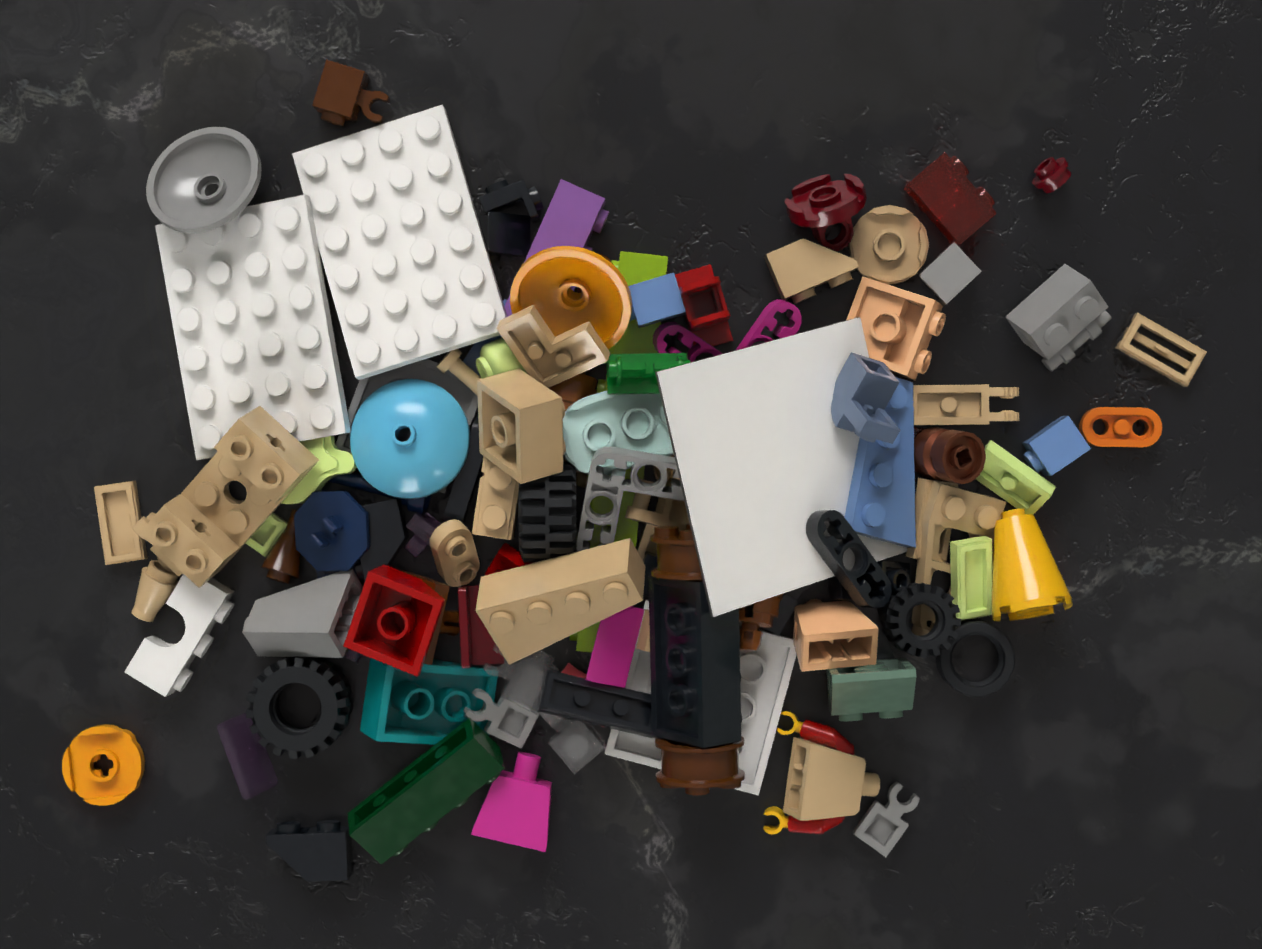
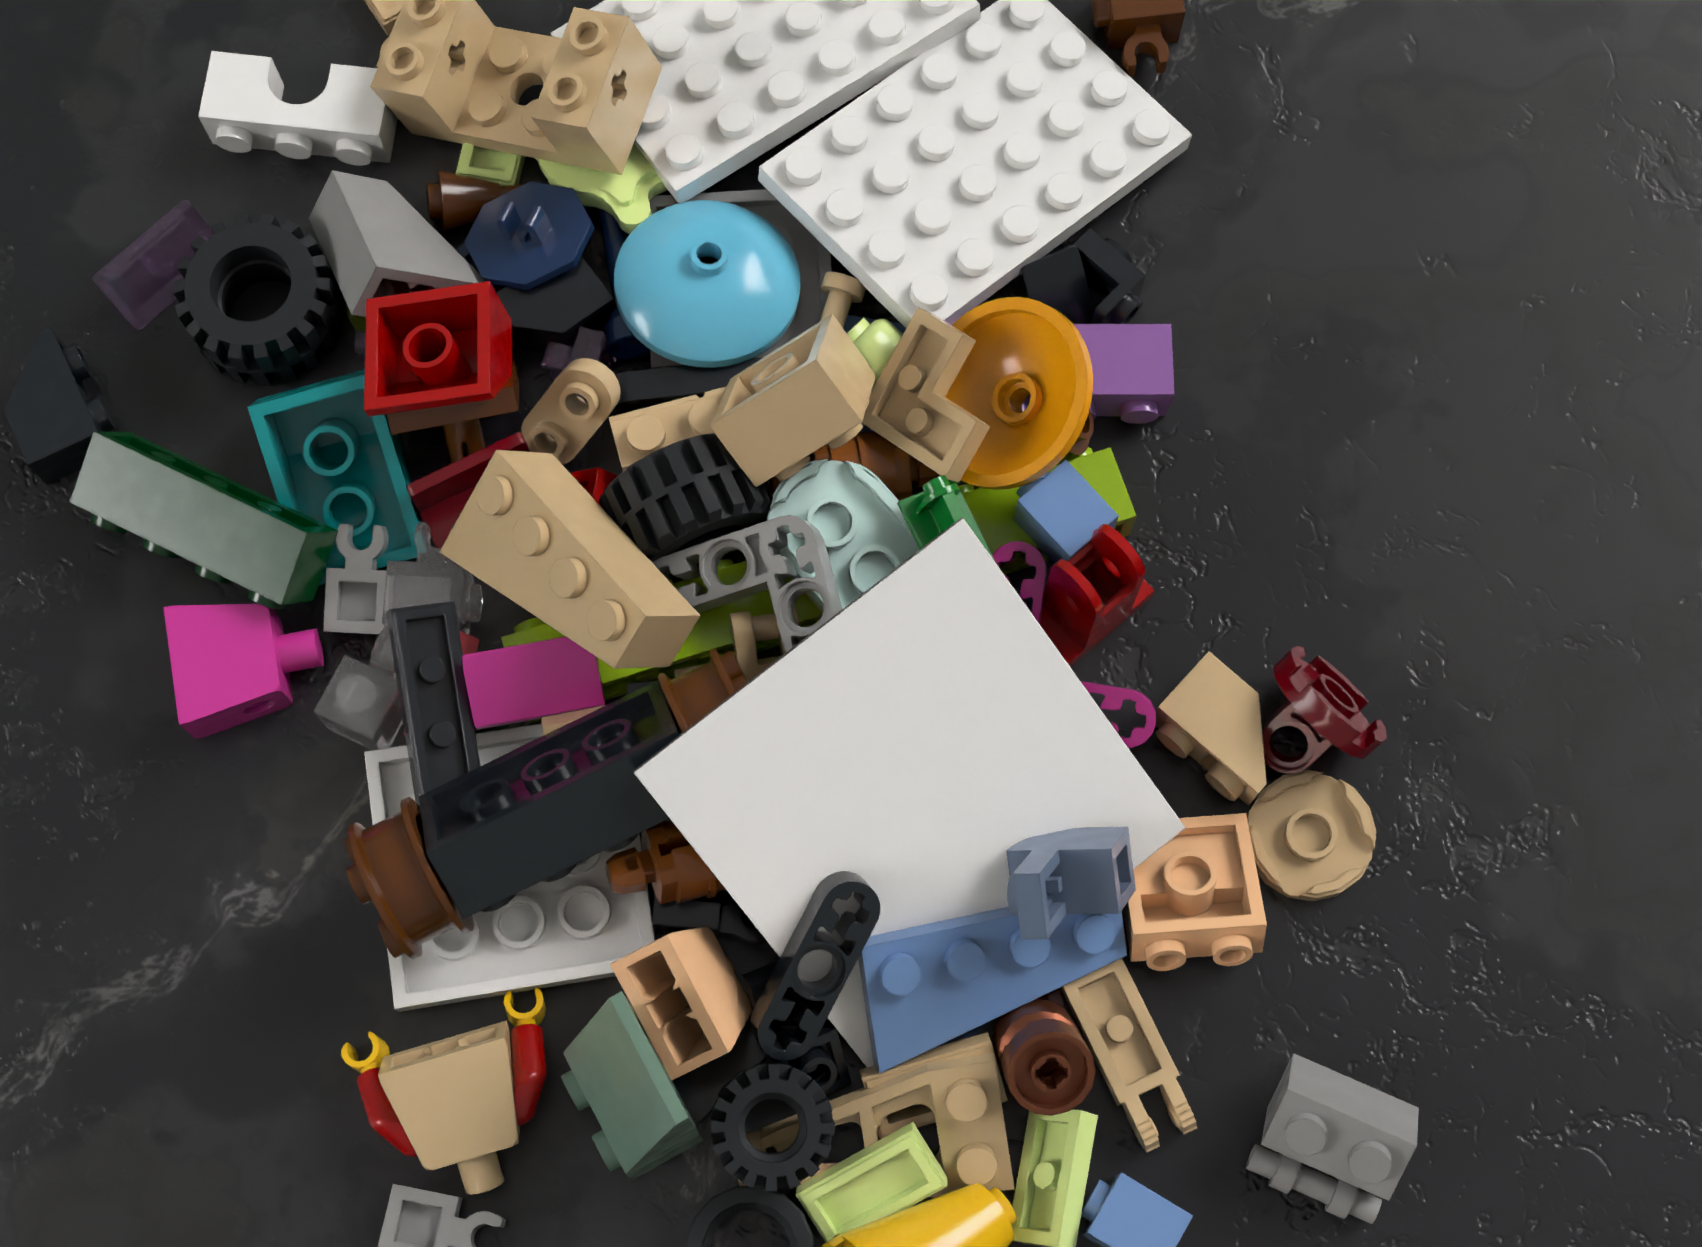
camera: 65 degrees right, 15 degrees down
light orange plate [62,724,145,806] -> none
tan cone [131,560,179,622] -> none
clear red brick [903,152,997,246] -> none
light grey panel [920,242,982,306] -> none
dark red plate [1032,157,1071,194] -> none

